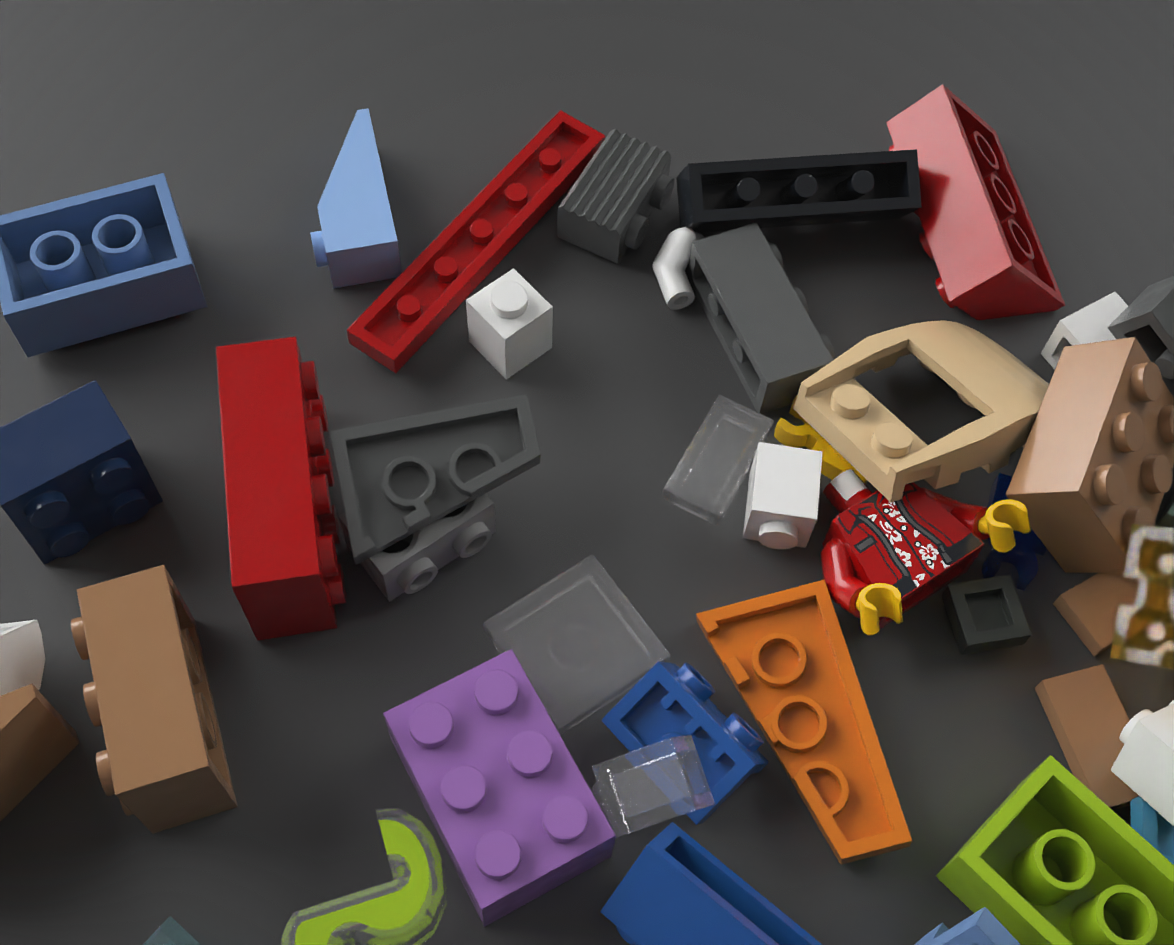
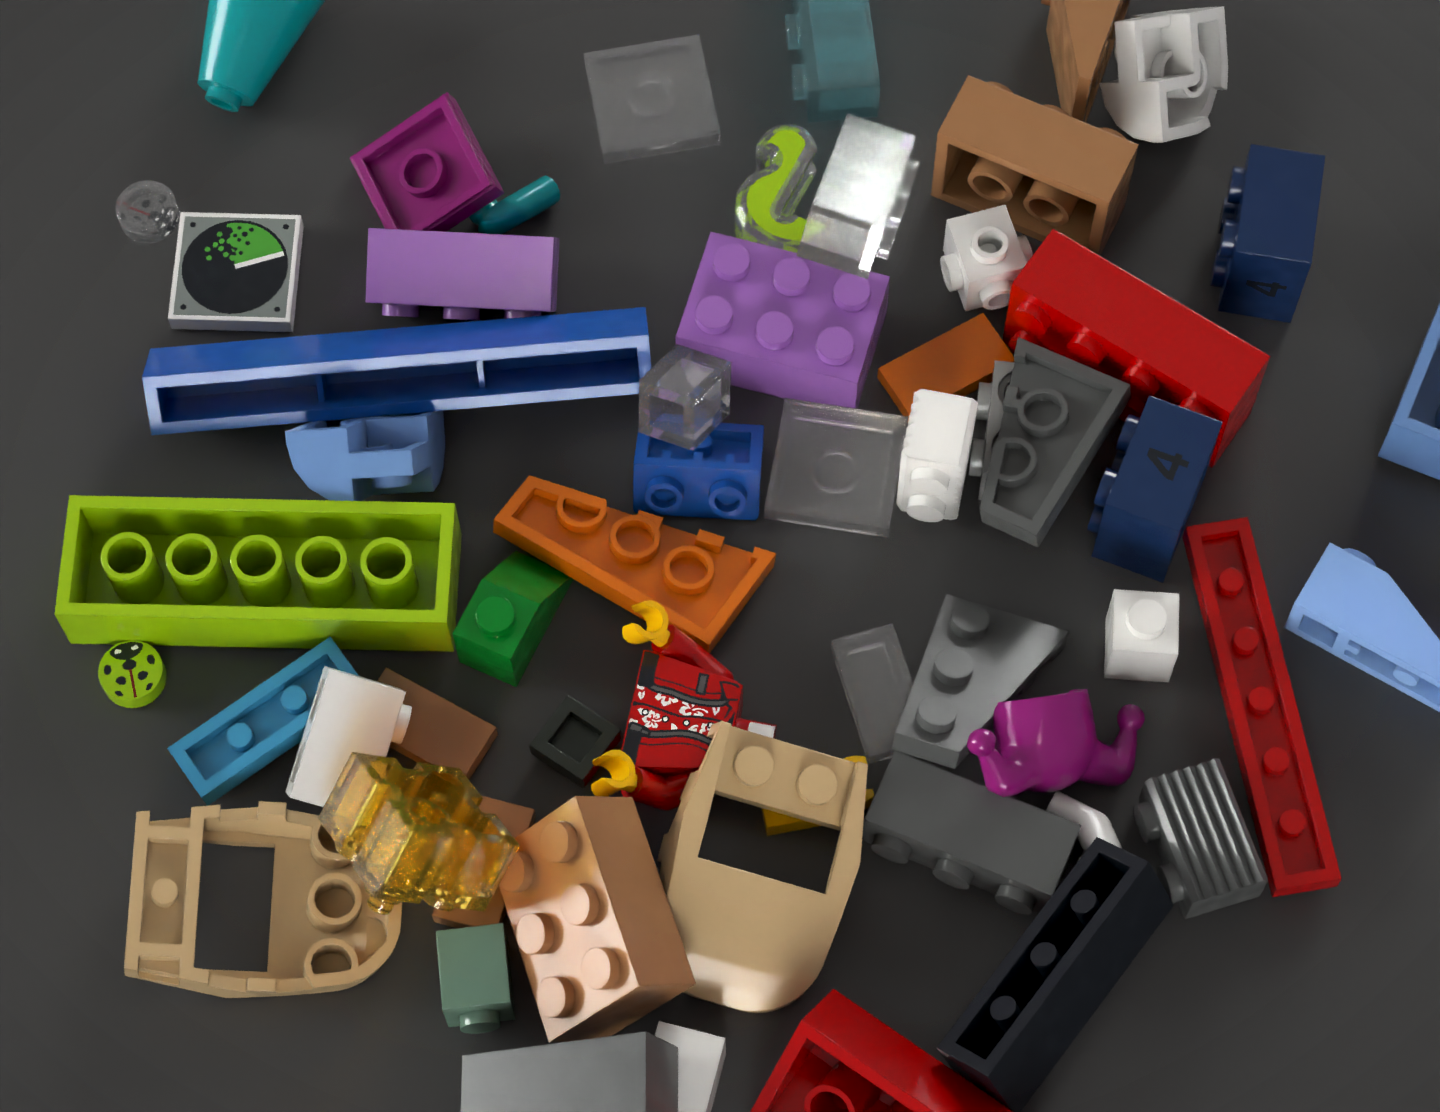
camera: 140 degrees right, 5 degrees up
white brick [743,442,823,549] -> none
none -> green slope [452,551,573,687]
none -> clear brick [796,113,920,279]
none -> orange tile [877,313,1014,423]
none -> dark grey wing [892,594,1069,769]
none -> white brick [896,389,978,522]
none -> white brick [940,205,1033,312]
none -> magenta piece [967,689,1145,797]
none -> dark blue brick [1087,395,1223,583]

